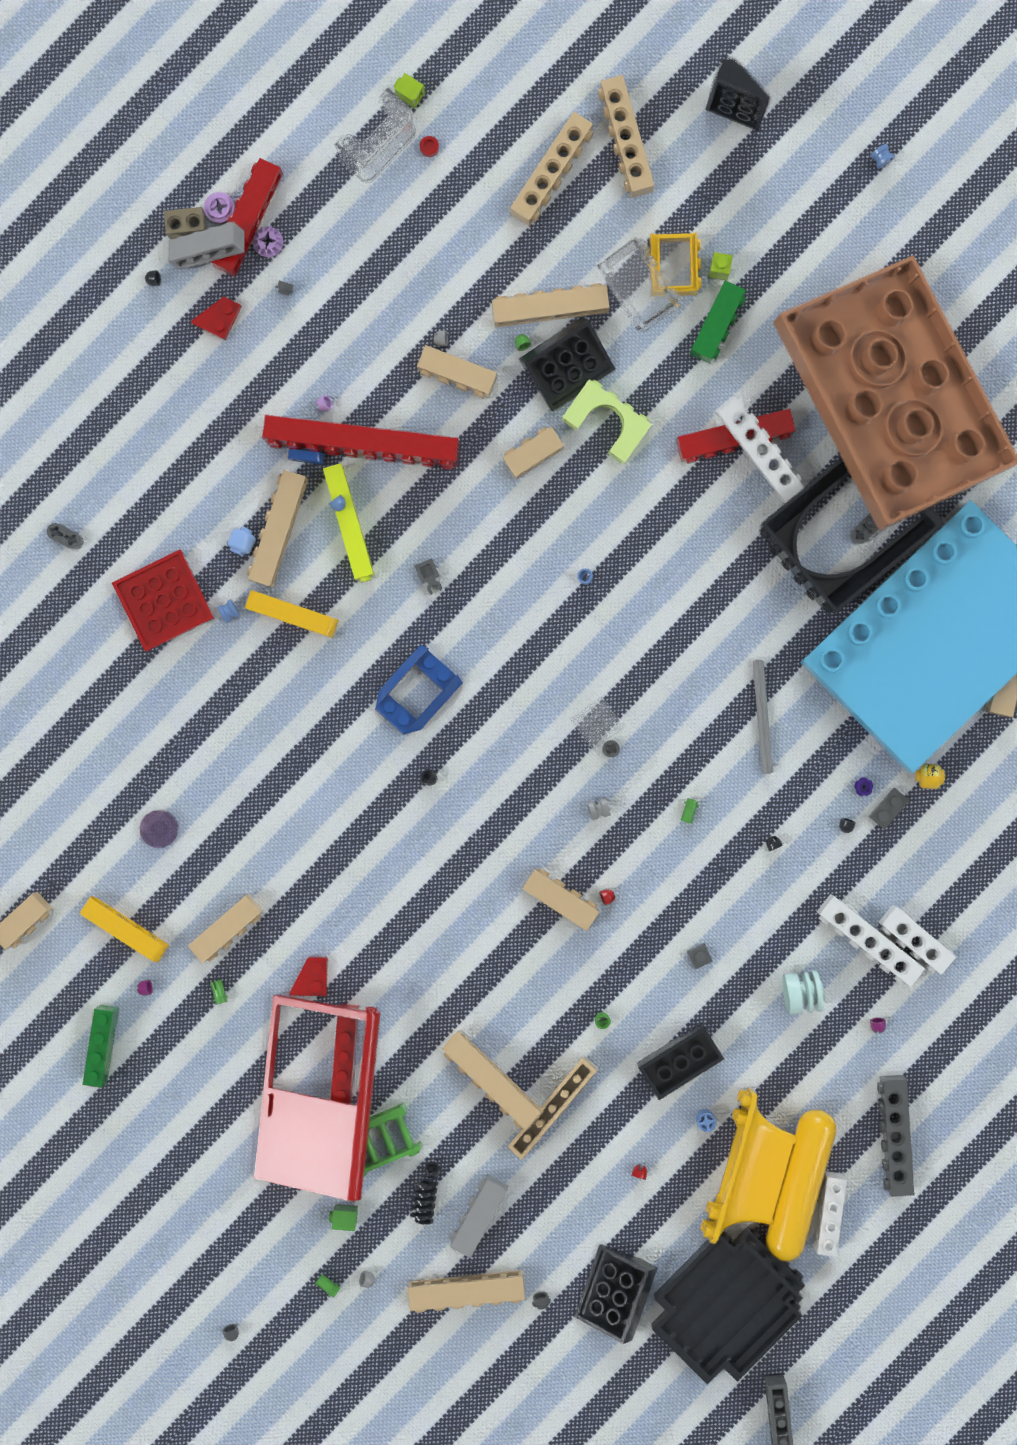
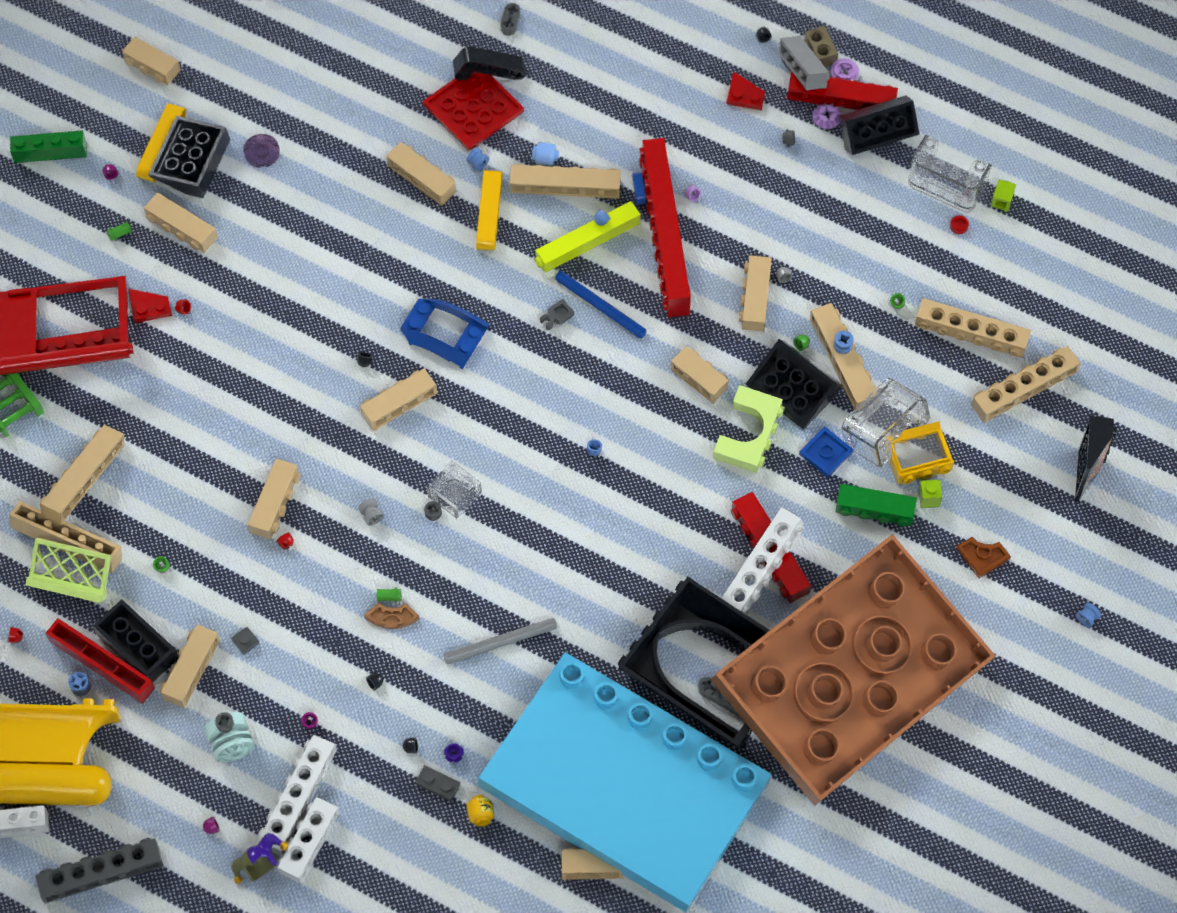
camera: 75 degrees right, 25 degrees down
none -> yellowish green fence [26,538,112,603]
none -> red brick [45,618,155,704]
none -> black slope [148,116,230,198]
none -> tan brick [160,624,220,708]
none -> red hinge [175,299,191,314]
none -> dark grey bush [215,712,234,733]
none -> piece [231,833,289,884]
none -> magenta hinge [301,712,318,729]
none -> tan brick [360,369,437,431]
none -> medium nougat tile [364,603,420,629]
none -> tan brick [386,142,456,206]
none -> black beam [453,47,526,81]
none -> blue axle [555,271,647,338]
none -> blue tile [799,426,854,478]
none -> medium blue wheel [834,331,854,354]
none -> black brick [838,95,920,155]
none -> bright green hinge [890,293,906,309]
none -> dark orange tile [956,537,1011,579]

